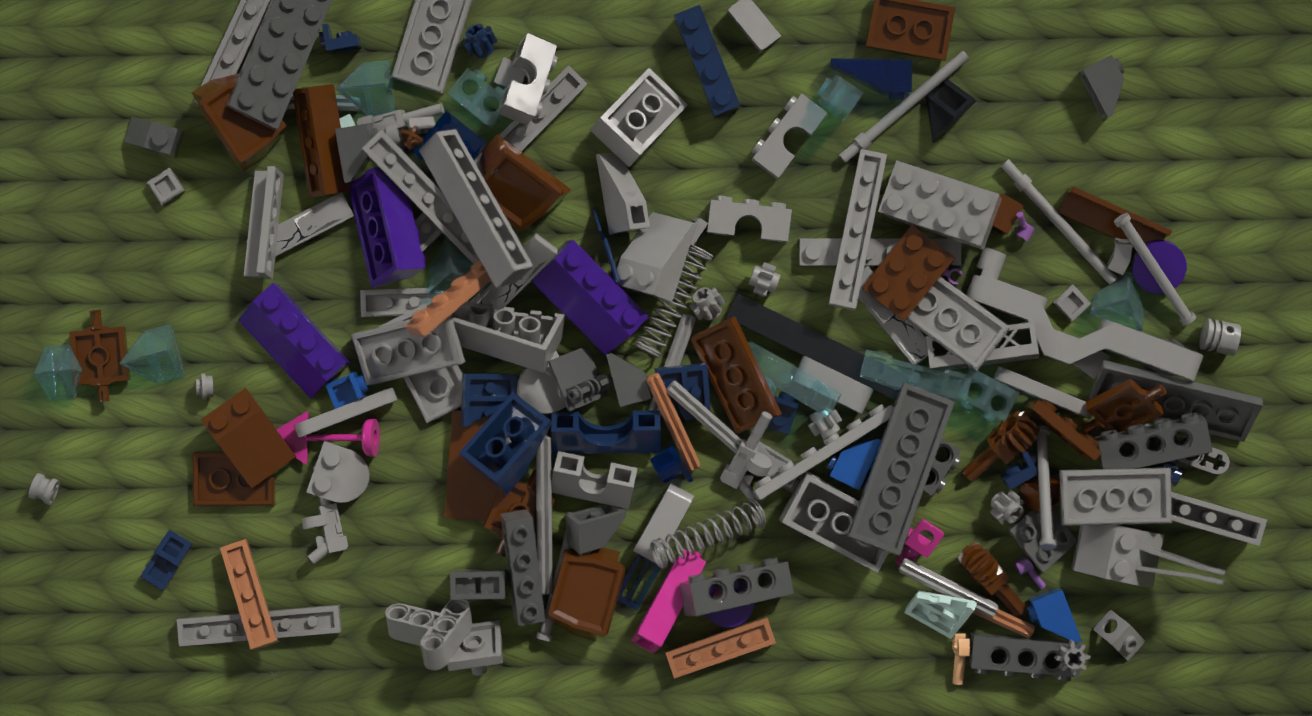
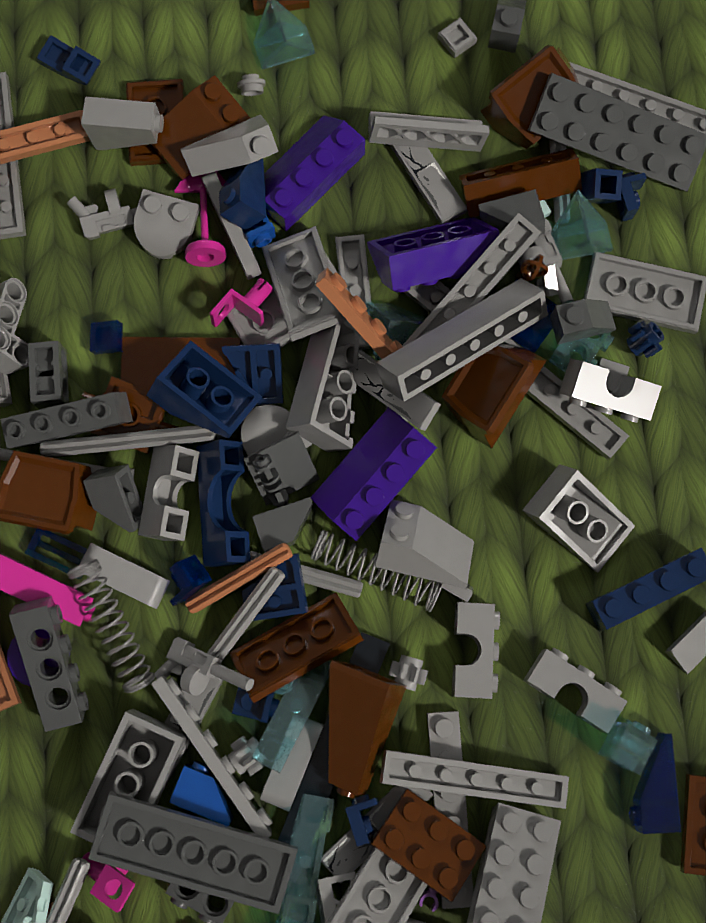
camera: 90 degrees right, 10 degrees down
dark blue piece [592,207,620,284] -> none
light grey slope [596,153,650,235] -> none
light grey gear [689,287,725,320] -> none
light grey bar [839,51,969,163] -> none
black slope [925,78,976,143] -> none
none -> light grey slope [81,96,164,150]
none -> clear blue plate [90,320,123,354]
none -> light grey slope [180,114,279,177]
none -> dark pink bracket [210,278,274,327]
none -> dark blue slope [219,159,266,230]
none -> reddish brown slope [328,660,407,798]
none -> dark blue bracket [345,794,379,847]
none -> dark grey slope [550,299,616,345]
none -> dark blue brick [579,168,623,204]

